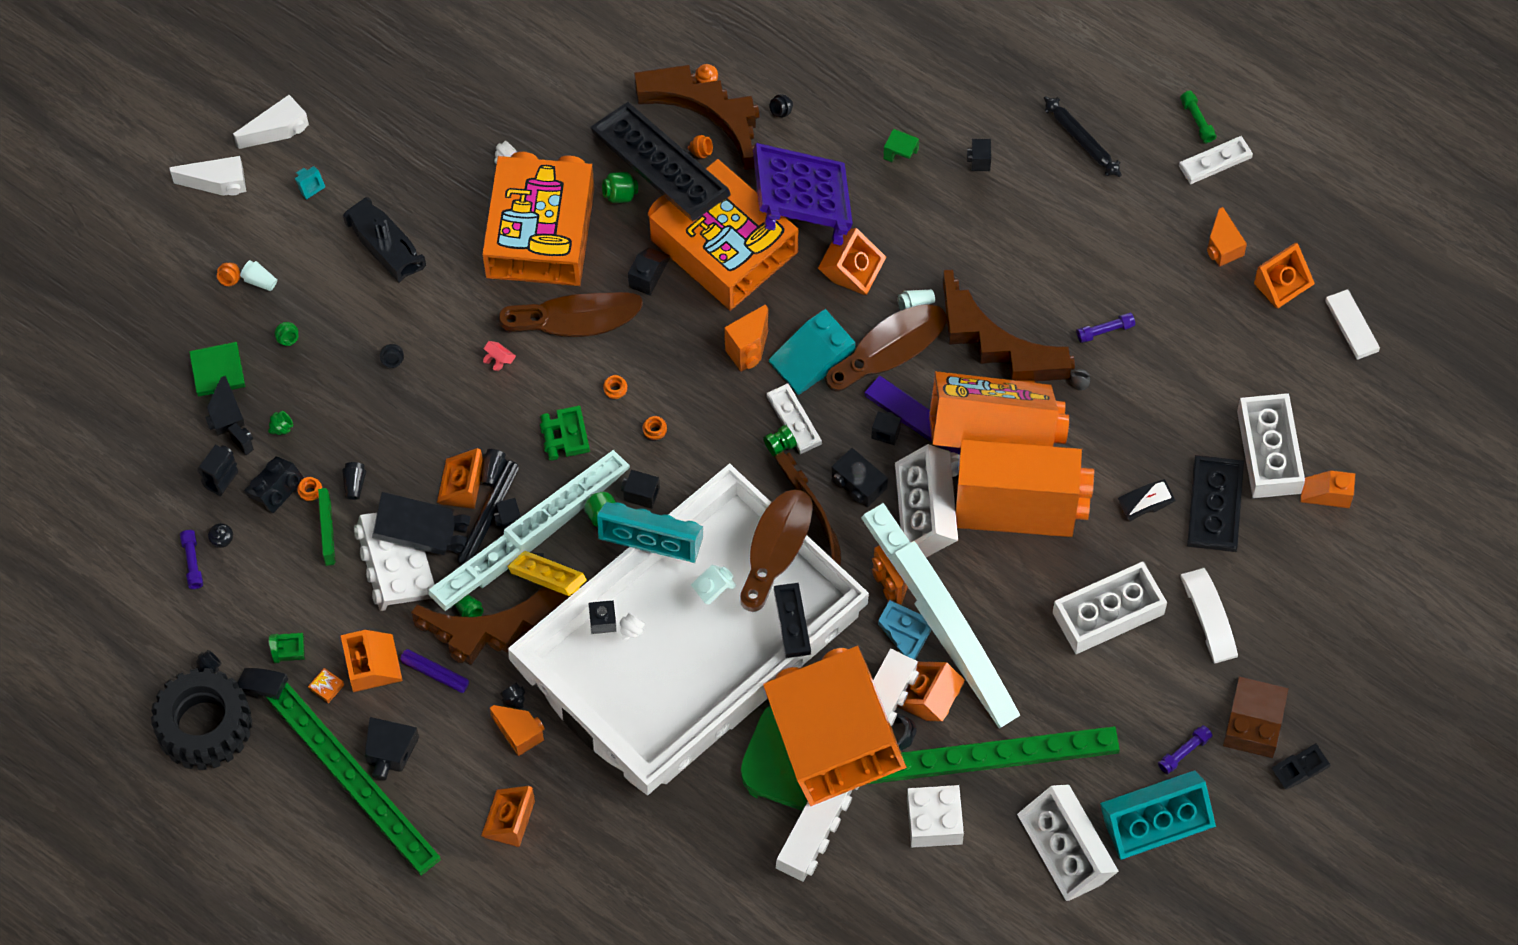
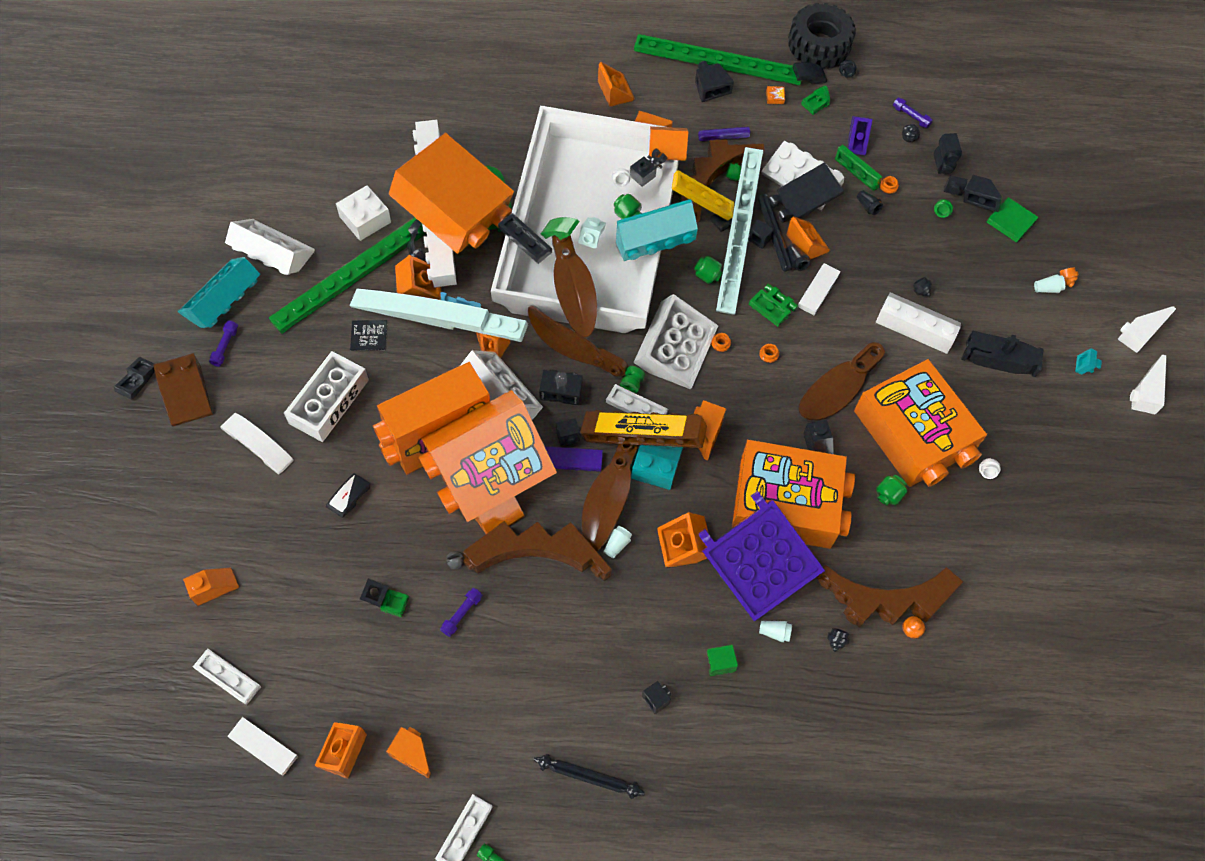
camera: 140 degrees right, 0 degrees up
black bracket [244,456,304,513] -> none
green plate [274,322,298,346] -> none
orange slope [341,630,403,692] -> none
coral tile [483,341,516,371] -> none
black plate [591,102,731,221] -> none
black brick [621,470,660,509] -> none
orange plate [688,135,713,159] -> none
black tile [1187,455,1244,552] -> none
white brick [1237,393,1305,498] -> none
none -> white tile [193,649,261,706]
none -> black sticker [350,320,387,351]
none -> black plate [360,578,389,607]
none -> green tile [380,589,409,617]
none -> green slope [540,217,580,240]
none -> brick [580,410,707,448]
none -> green head [613,194,642,220]
none -> white slope [633,294,718,389]
none -> black plate [646,148,667,169]
none -> orange slope [649,126,688,161]
none -> light aqua cone [759,621,792,643]
none -> white tile [798,263,841,315]
none -> dark purple slope [848,116,873,155]
none -> white slope [876,292,961,354]

